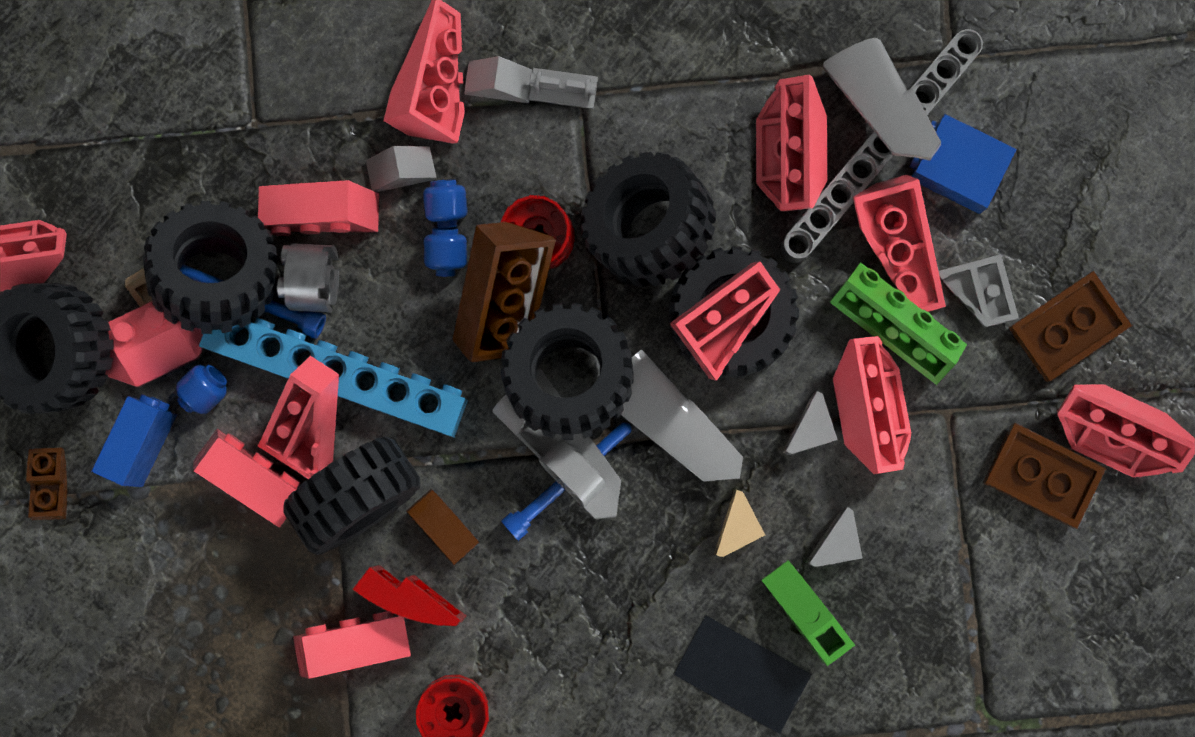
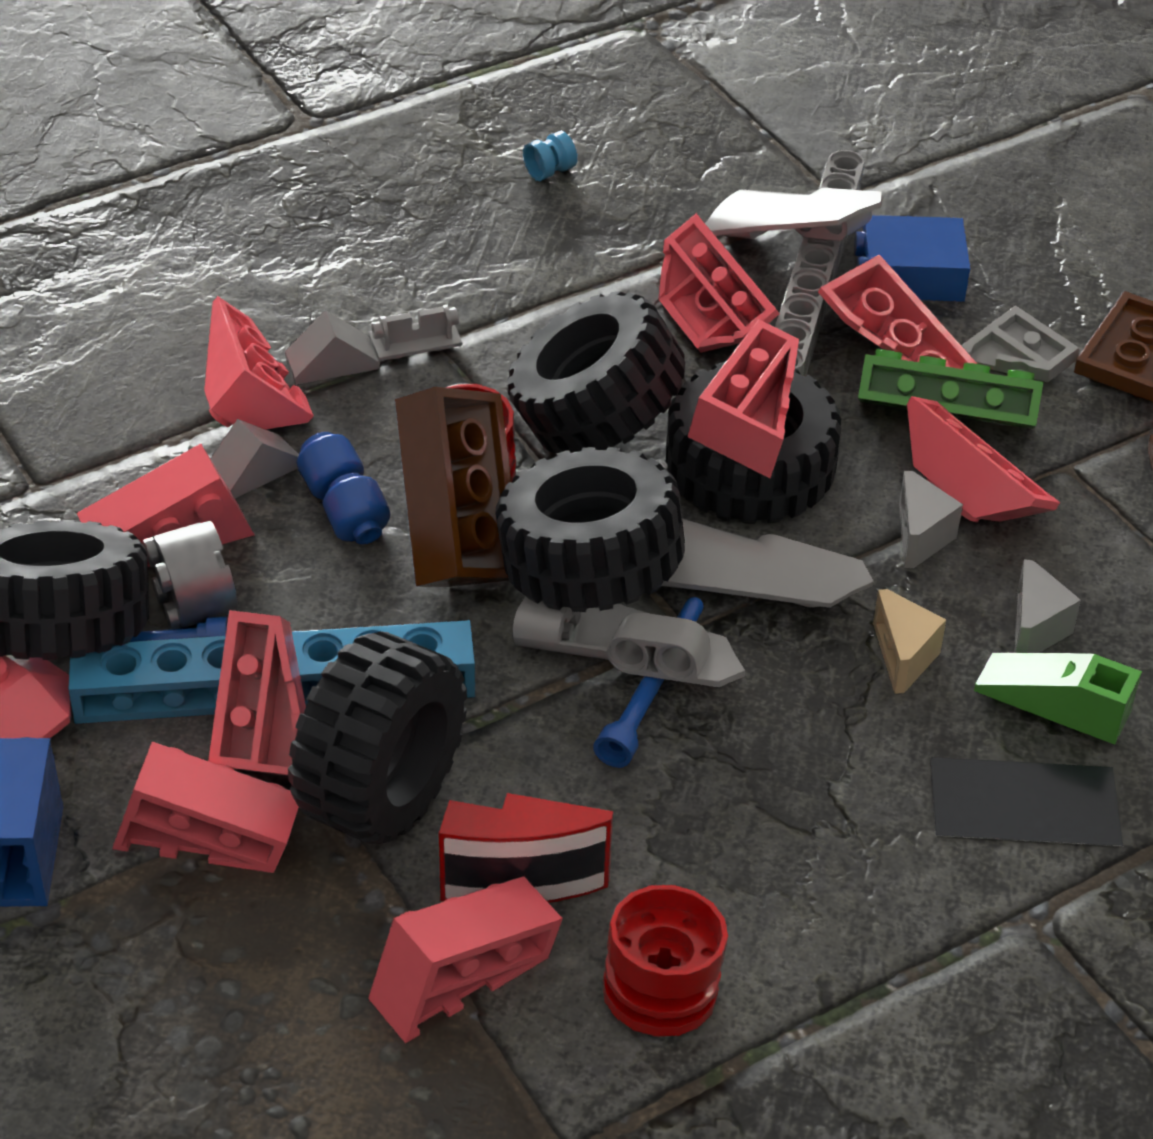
camera: 30 degrees left, 40 degrees down
blue head [176,365,227,414] -> none
reddish brown slope [406,489,479,565] -> none

